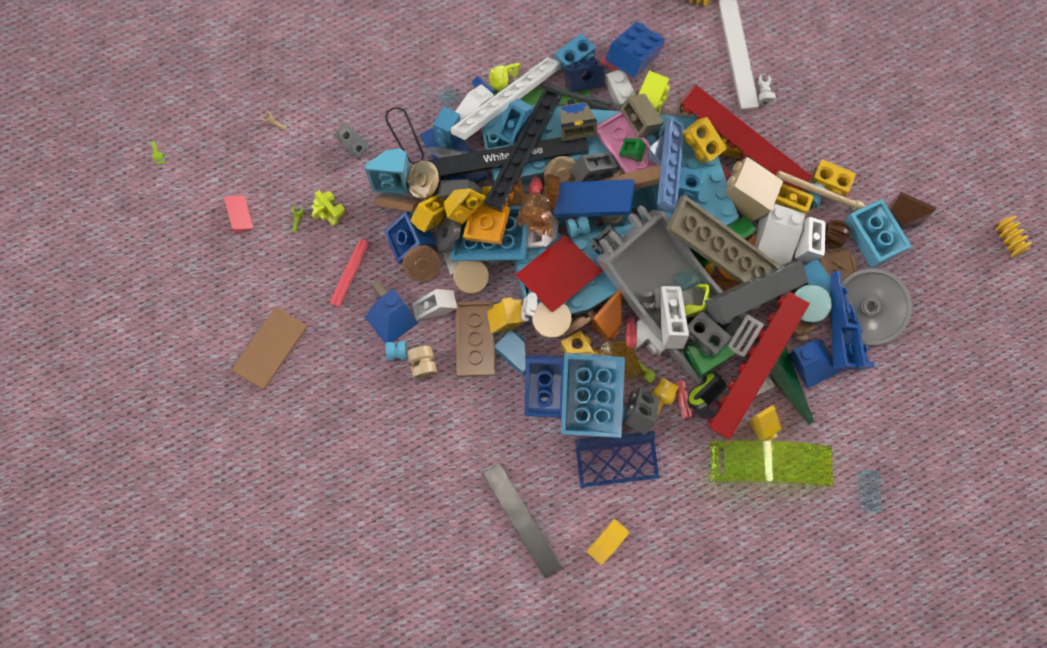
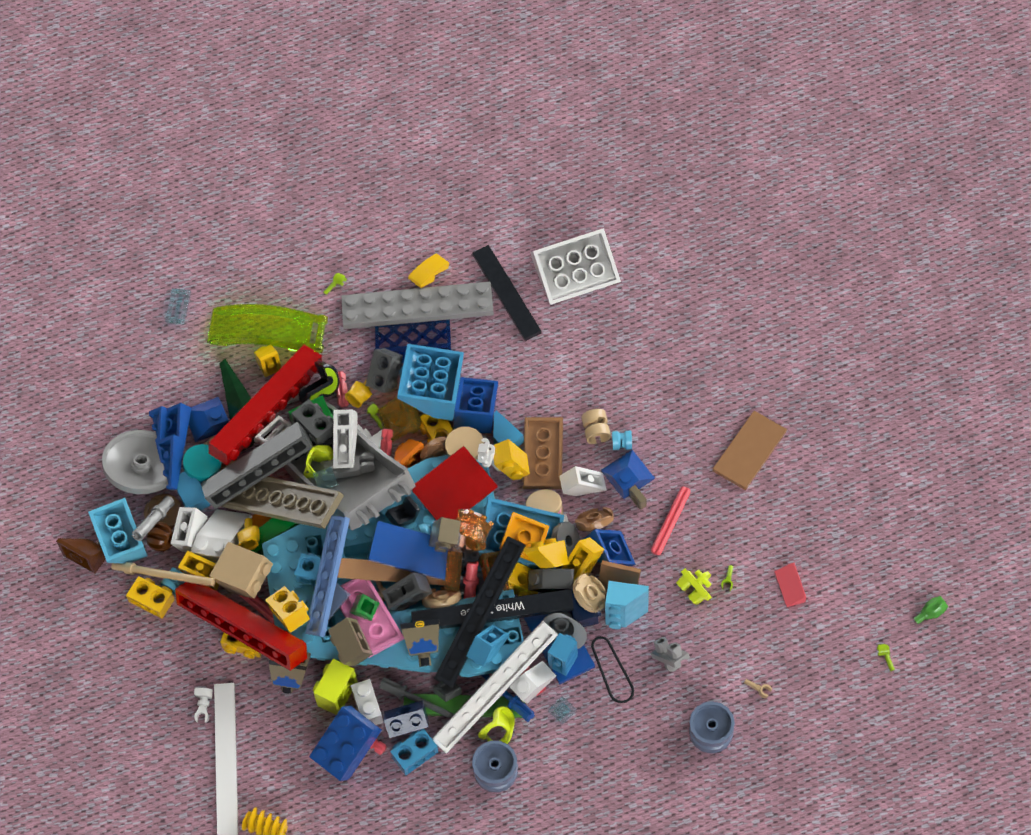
camera: 170 degrees left, 10 degrees down
none -> light grey pin [132,496,175,541]
none -> yellow piece [237,518,260,550]
none -> lime hand [323,273,347,295]
none -> light grey plate [341,281,494,329]
none -> dark tan brick [429,517,461,552]
none -> sand blue wheel [472,741,518,792]
none -> white slope [530,228,621,305]
none -> sand blue wheel [689,701,735,753]
none -> bright green piece [913,596,948,624]

